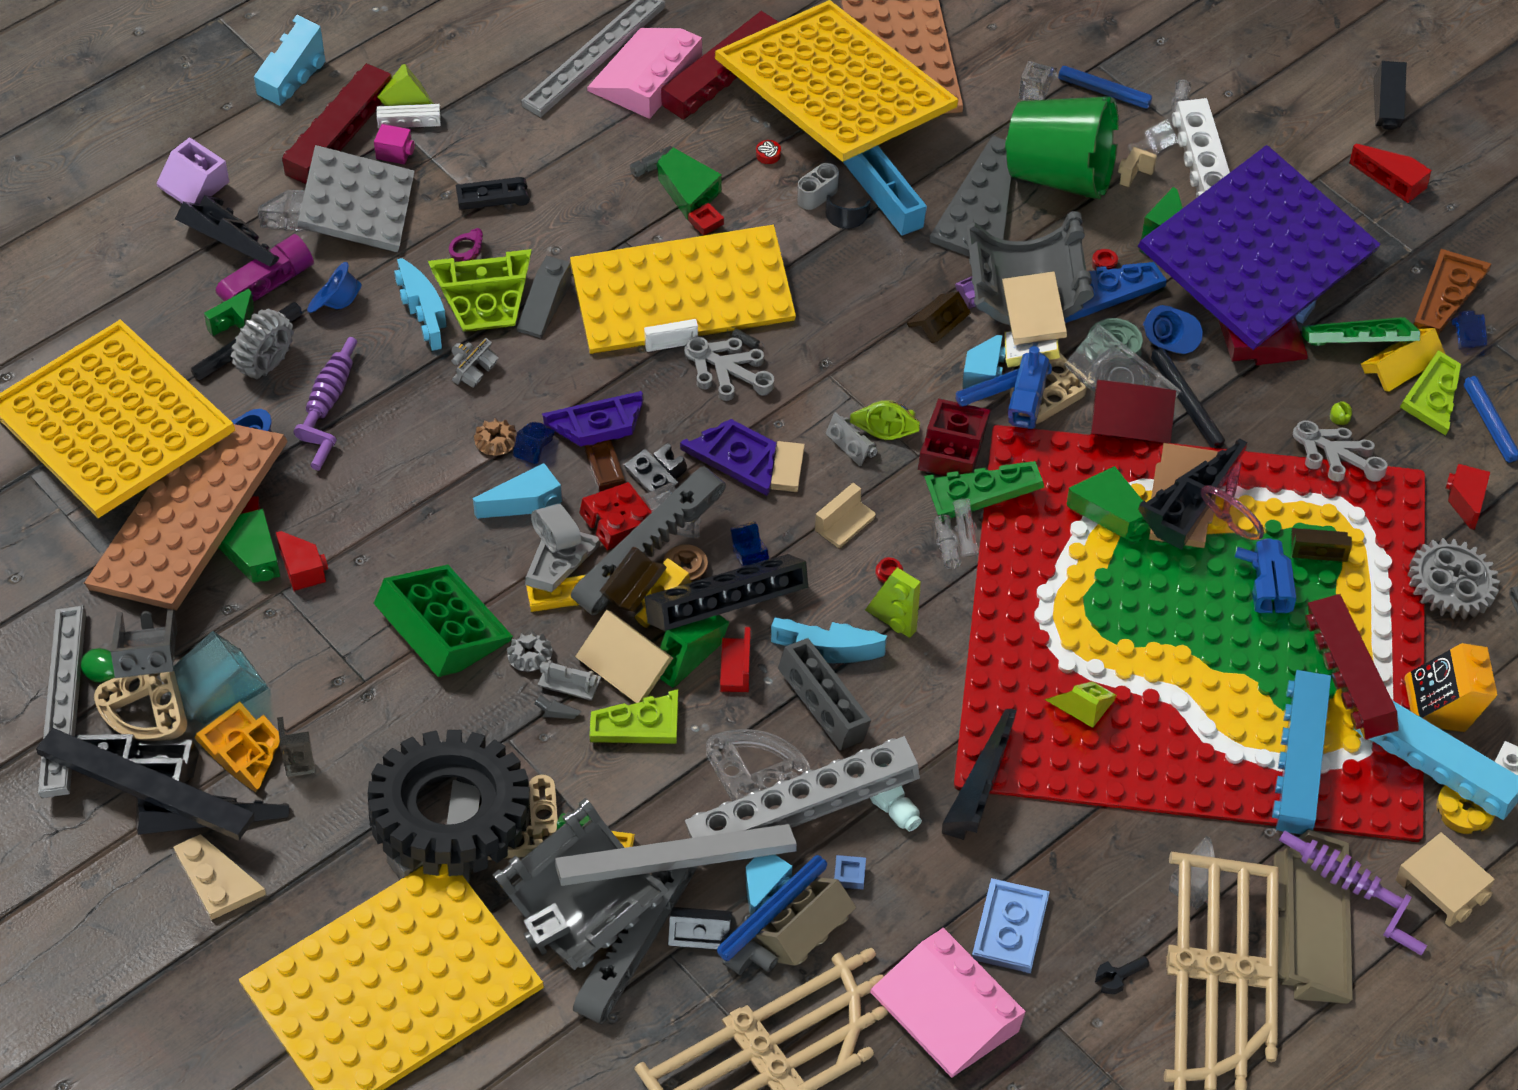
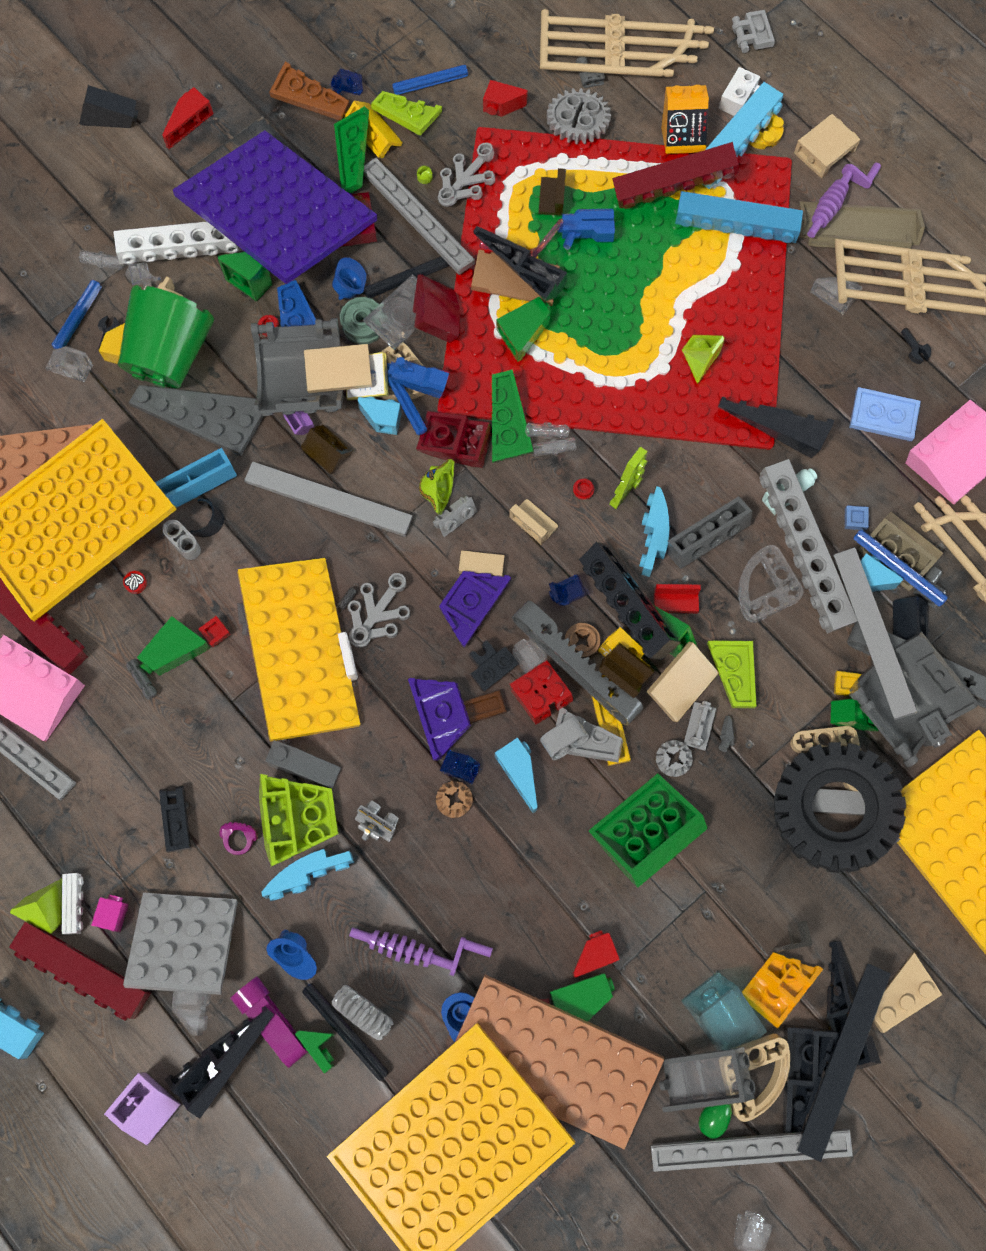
camera: 90 degrees left, 20 degrees up
none -> light grey tile [245,462,413,537]
none -> light grey tile [363,158,475,275]

